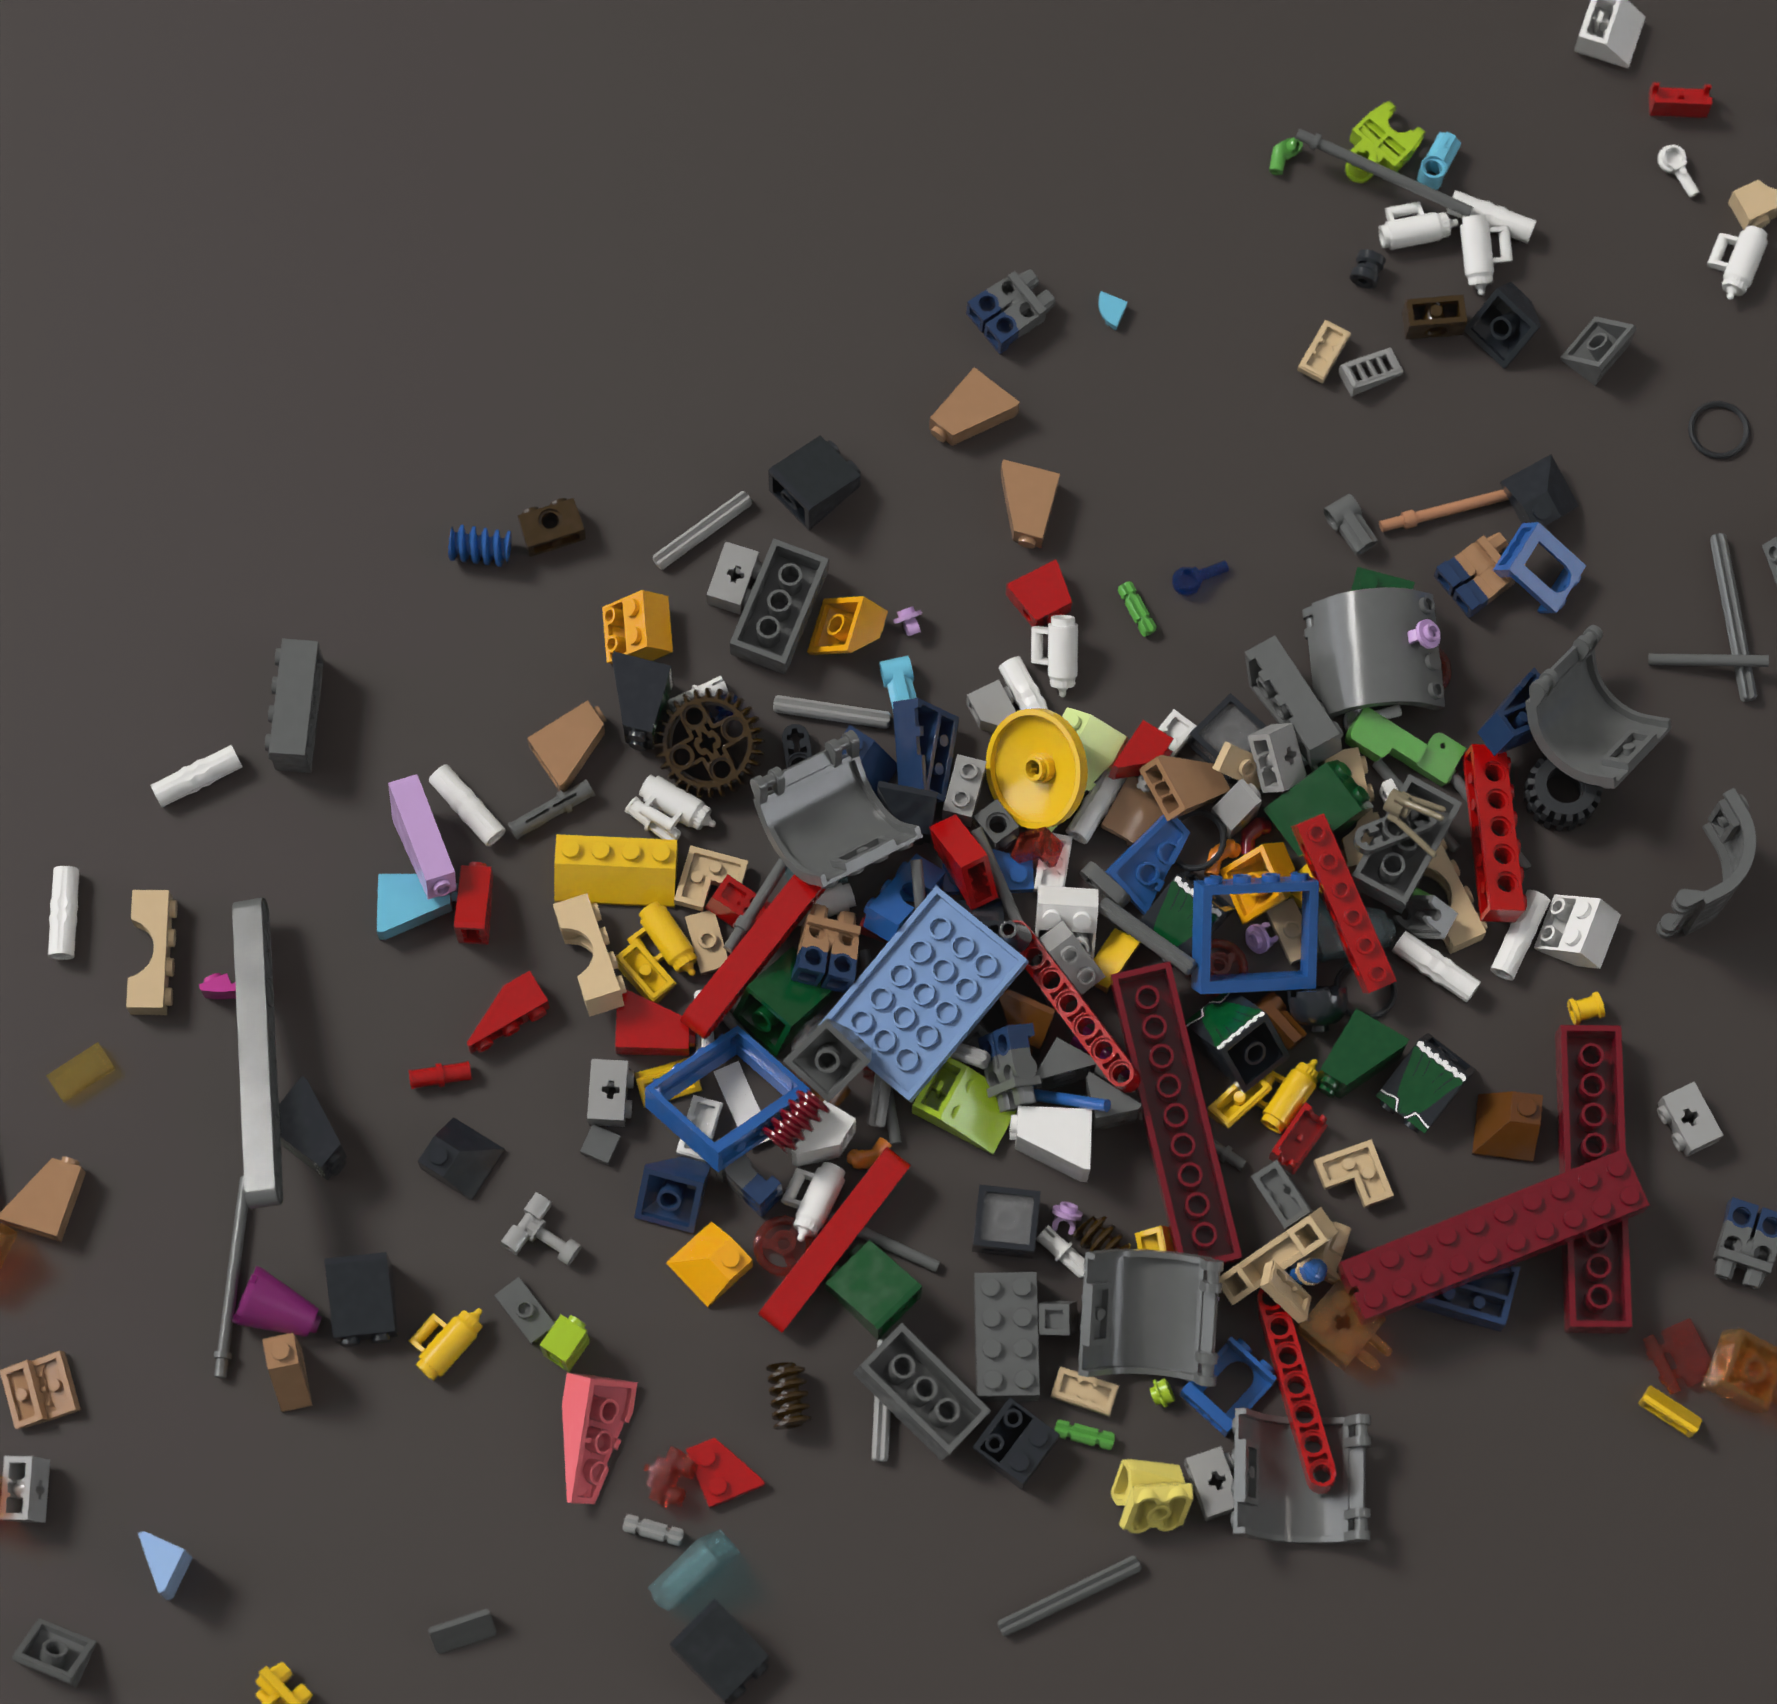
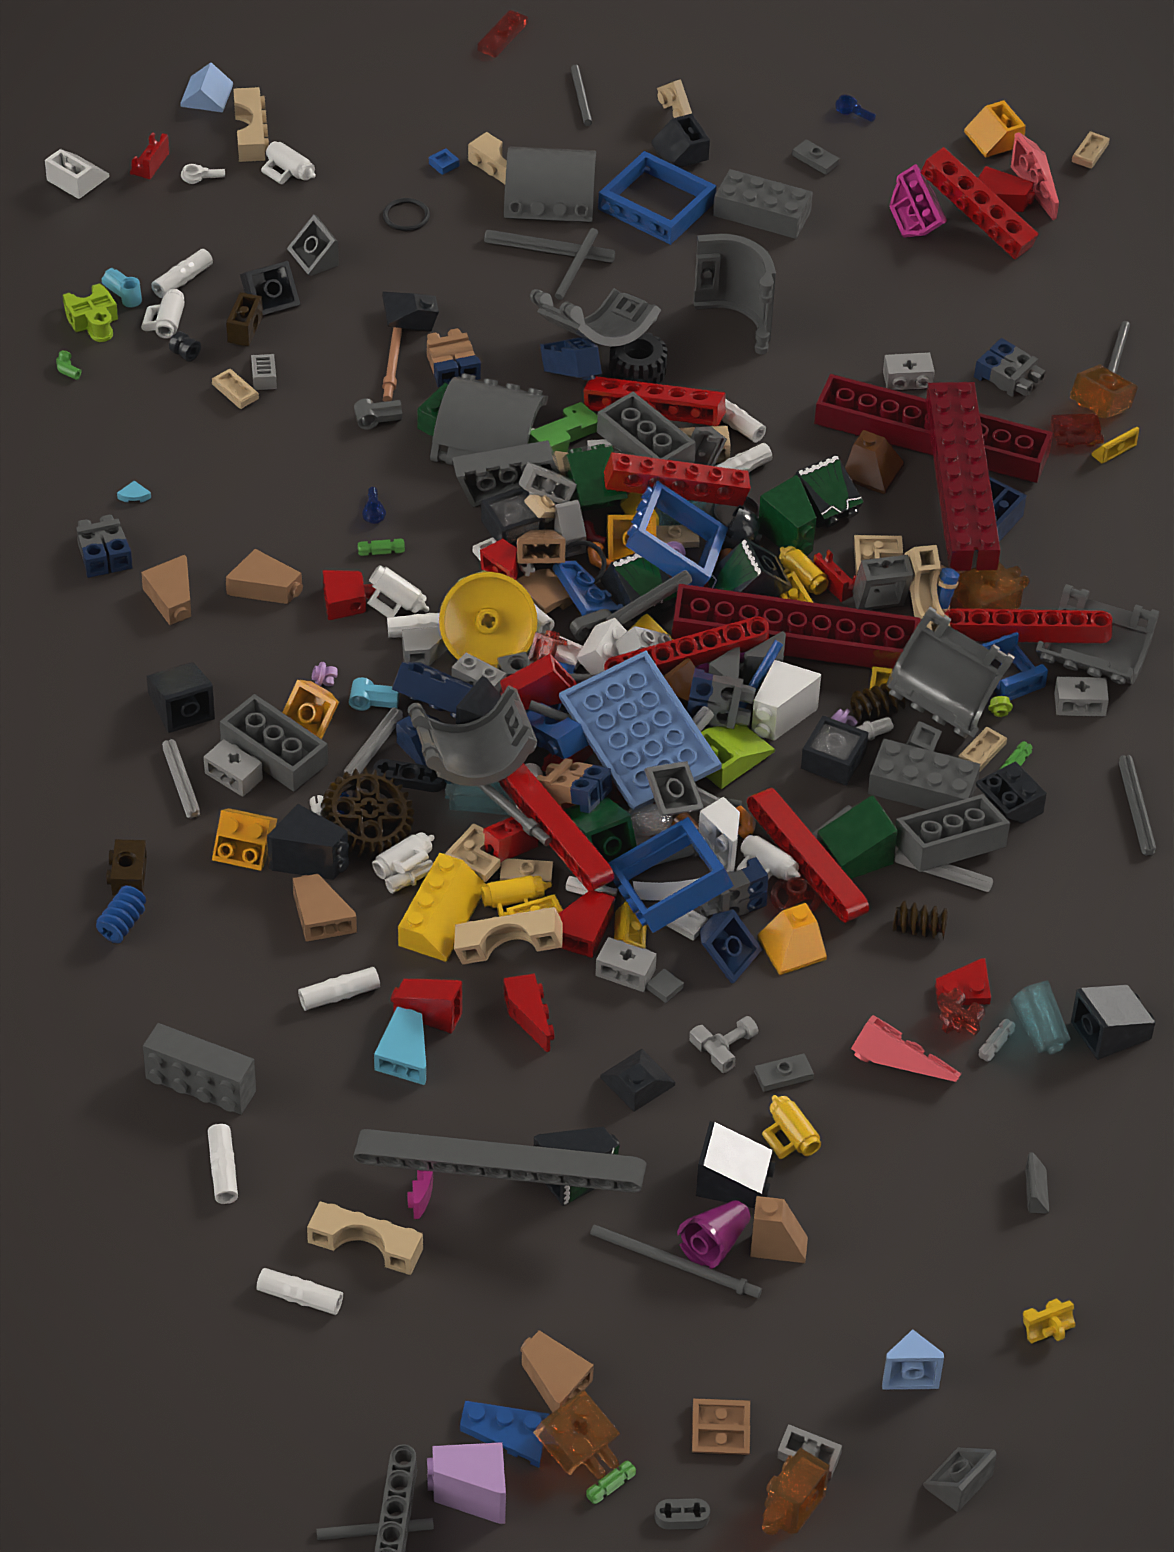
camera: 70 degrees left, 25 degrees down
clear yellow tile [46,1042,115,1102] -> none
lavender slope [388,774,457,899] -> none
red pin [408,1061,472,1090] -> none
dark grey pin [508,779,595,840] -> none
lime brick [540,1314,590,1372] -> none
dark red piece [763,1088,831,1154] -> none
black cone [999,921,1032,952] -> none
light yellow piece [1111,1459,1193,1533] -> none
tan plate [1260,1260,1312,1323] -> none
dark grey bar [1295,128,1473,217] -> none
dark grey beam [1354,808,1438,855] -> none
dark tan plant [1383,788,1446,858] -> none
lavender plate [1408,619,1440,649] -> none
white piece [1460,215,1513,296] -> none
blue panel [1493,522,1586,613] -> none
white slope [1534,894,1621,969] -> none
yellow bush [1567,992,1605,1025] -> none

